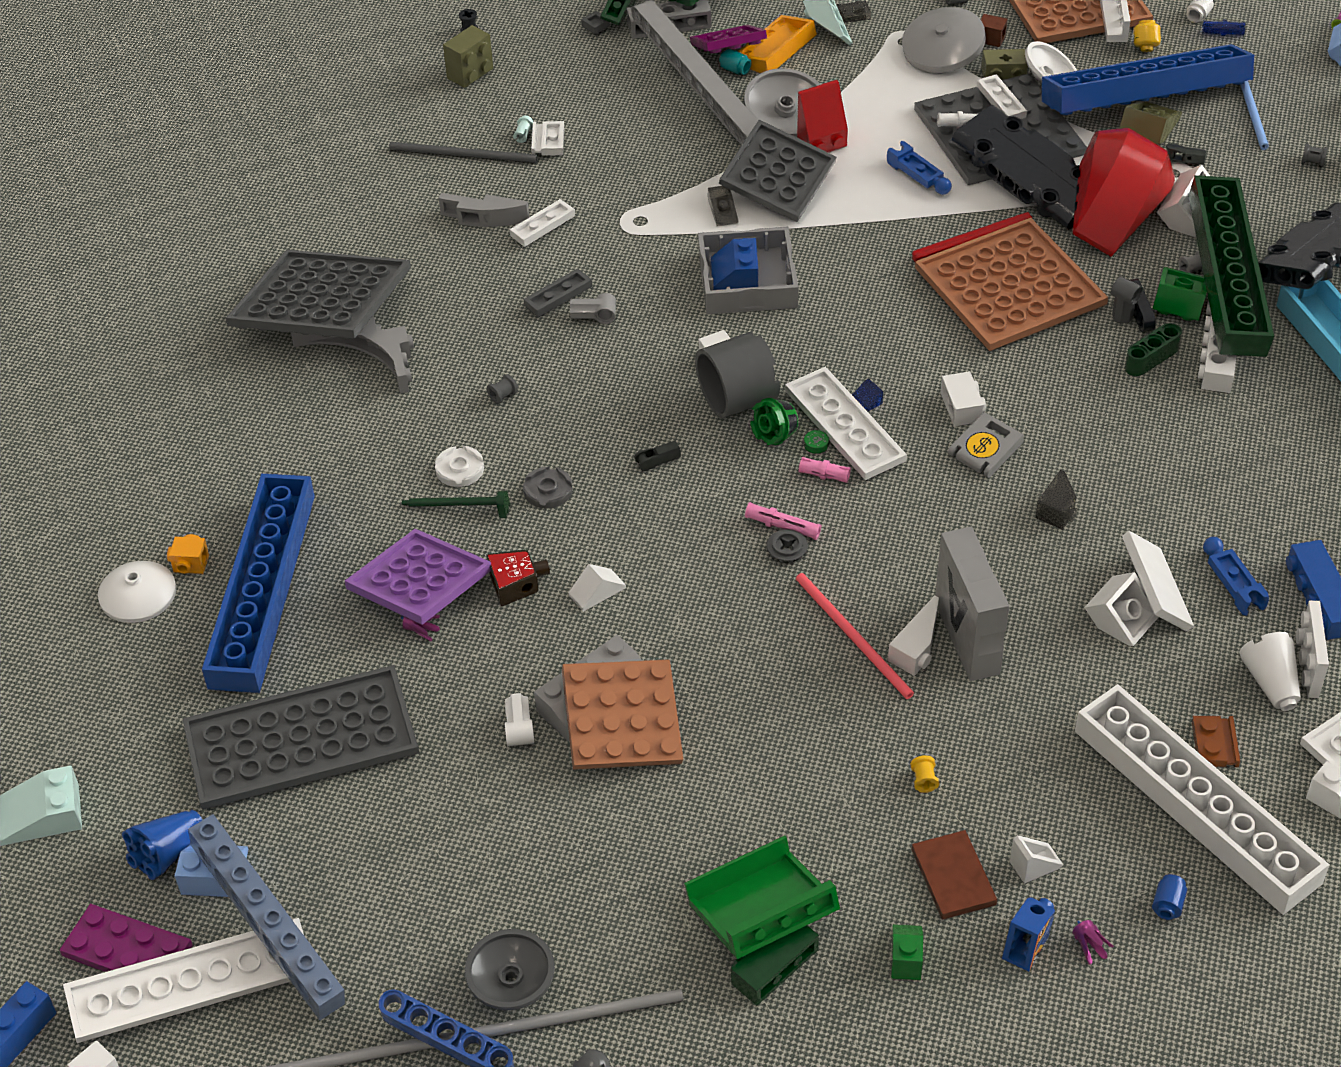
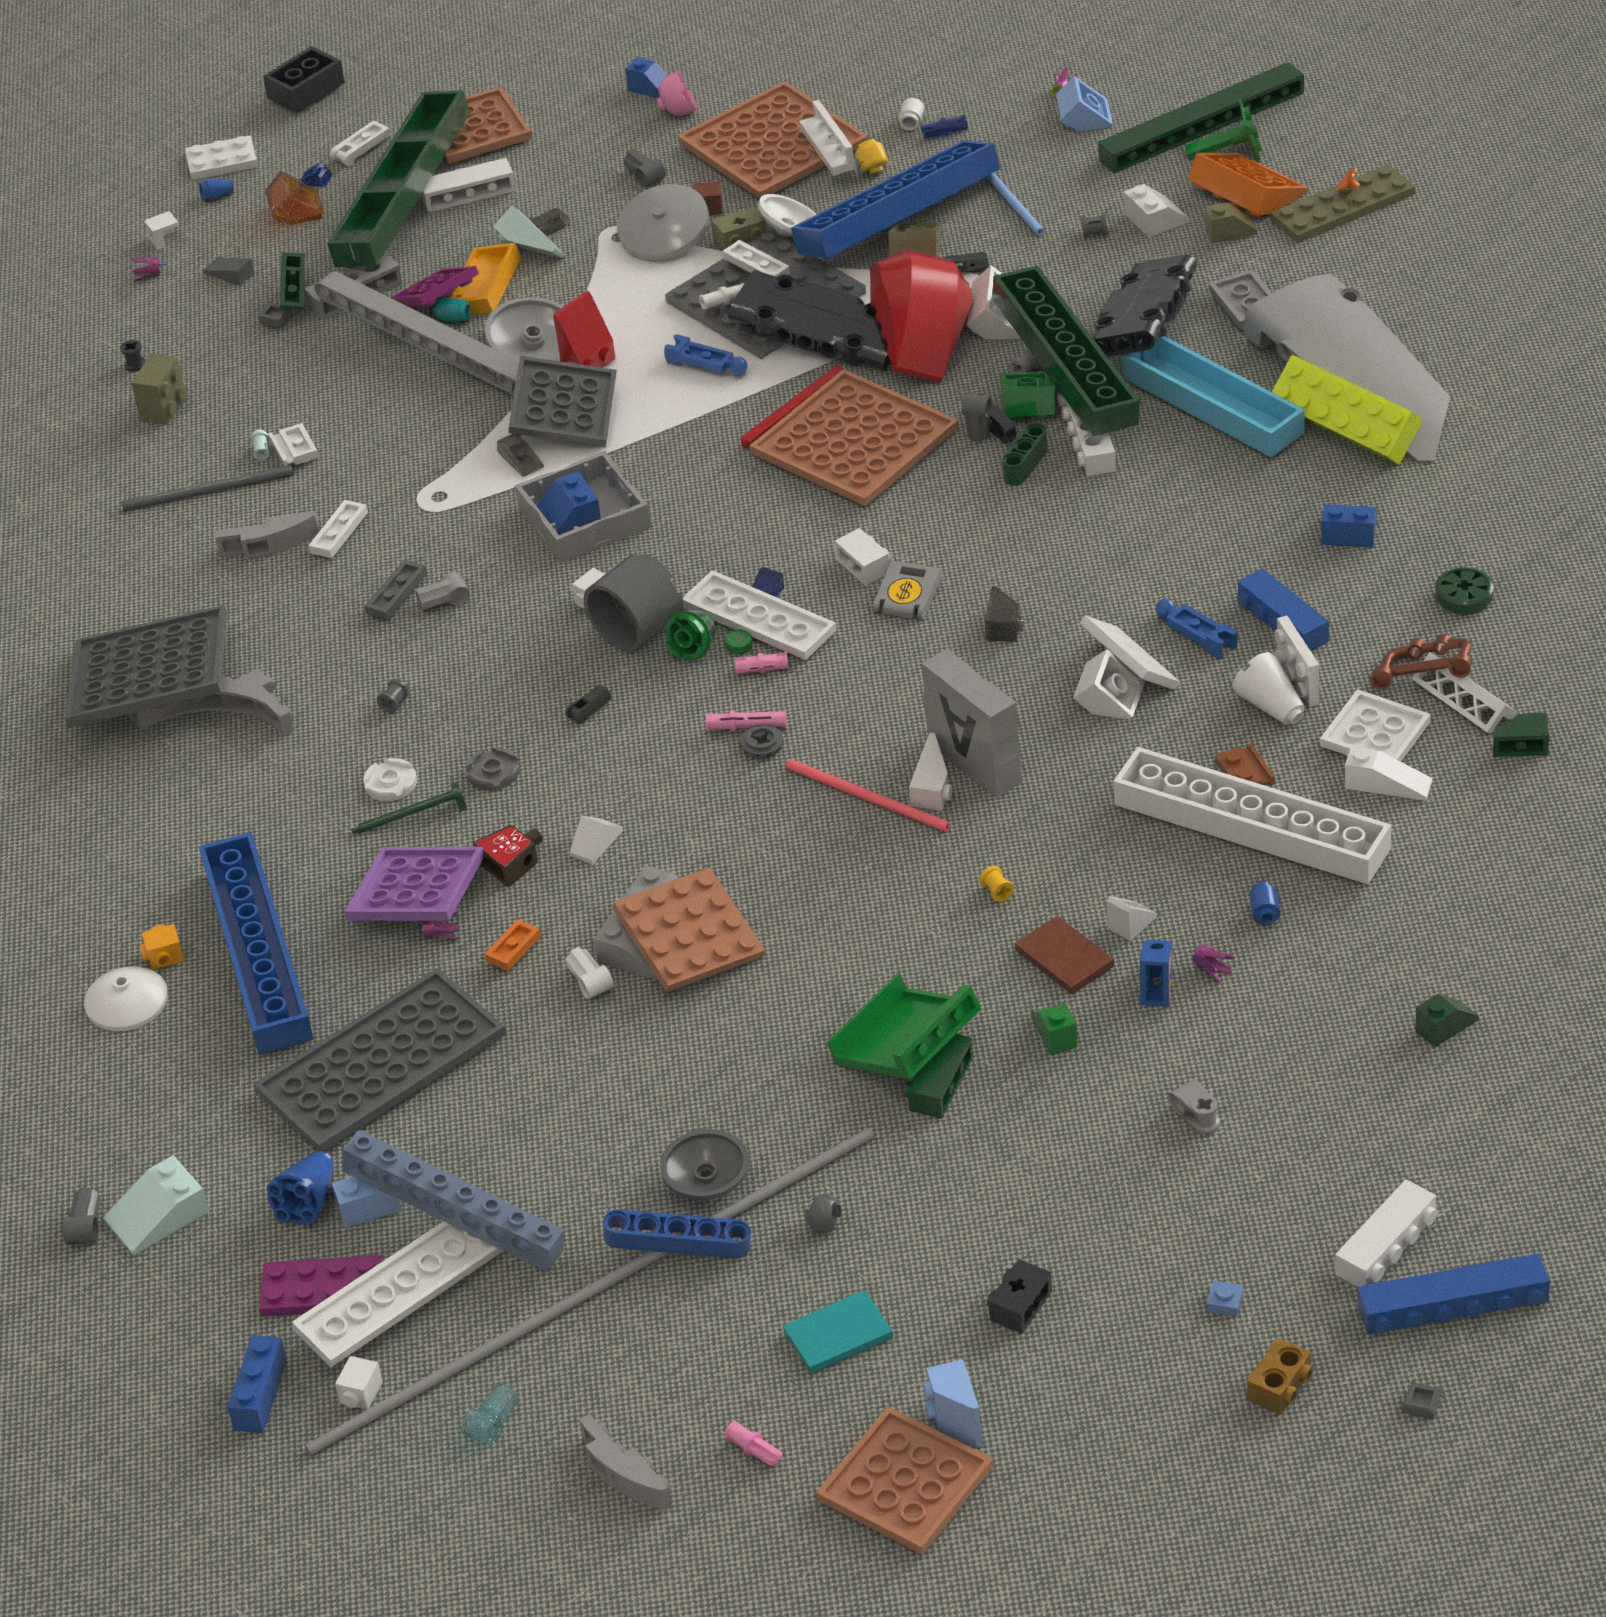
camera: 20 degrees left, 5 degrees down
none -> orange plate [484,919,541,971]

